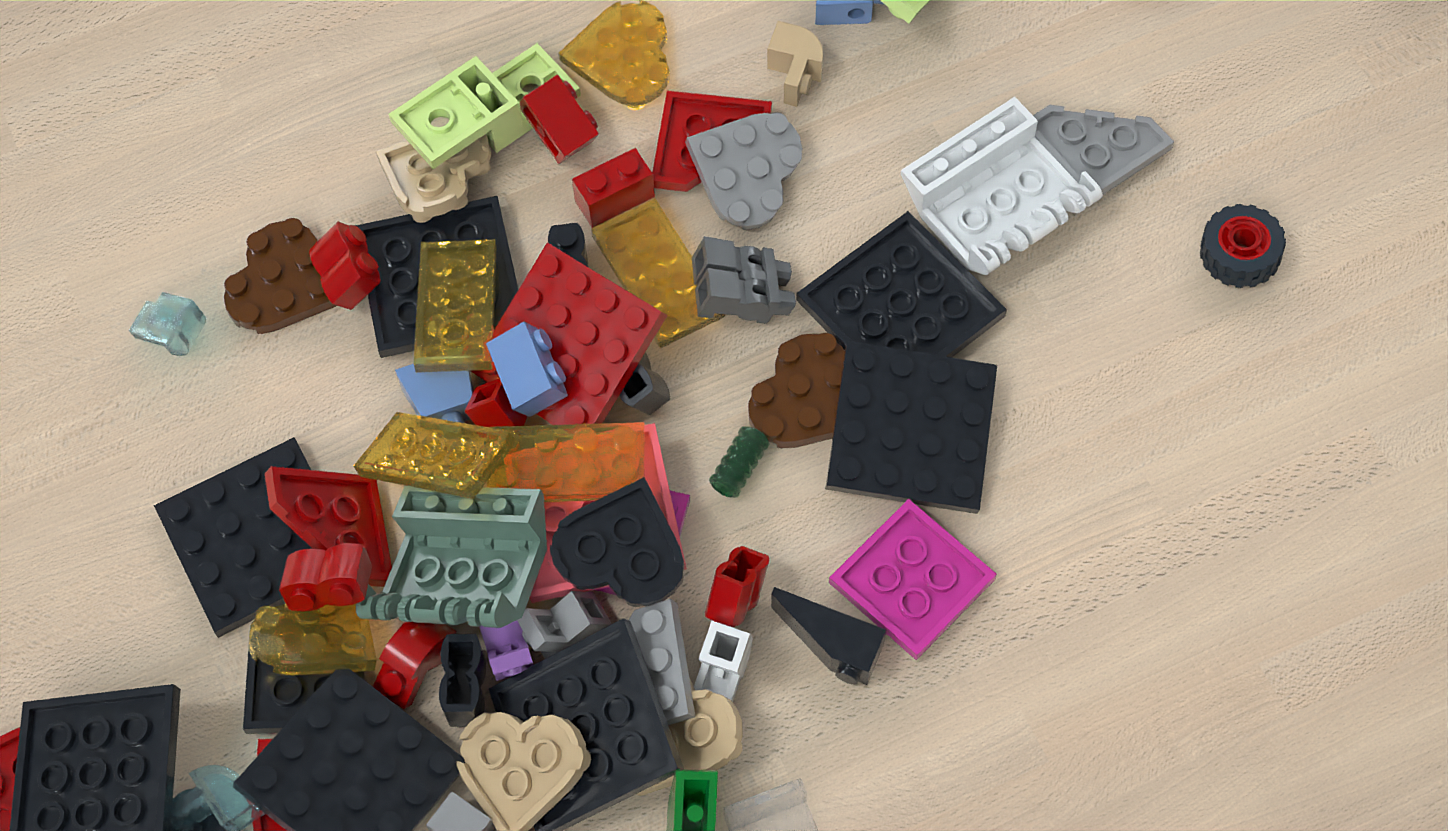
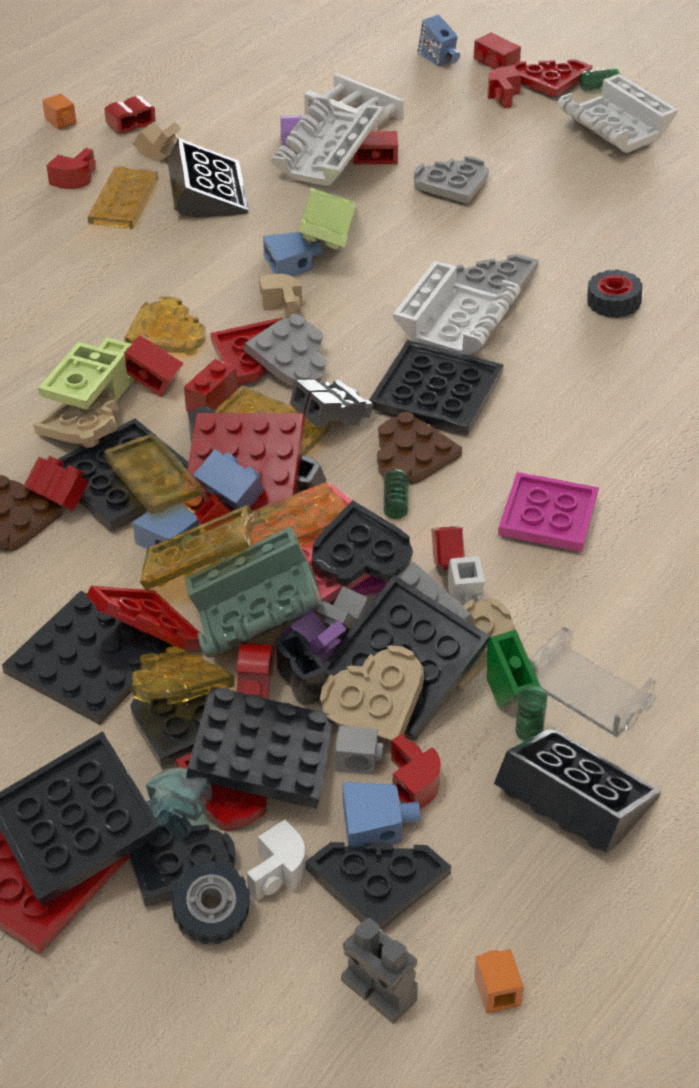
camera: 30 degrees left, 20 degrees down
red brick [279,543,372,612] -> none
black slope [771,587,886,685] -> none
black plate [825,341,997,514] -> none

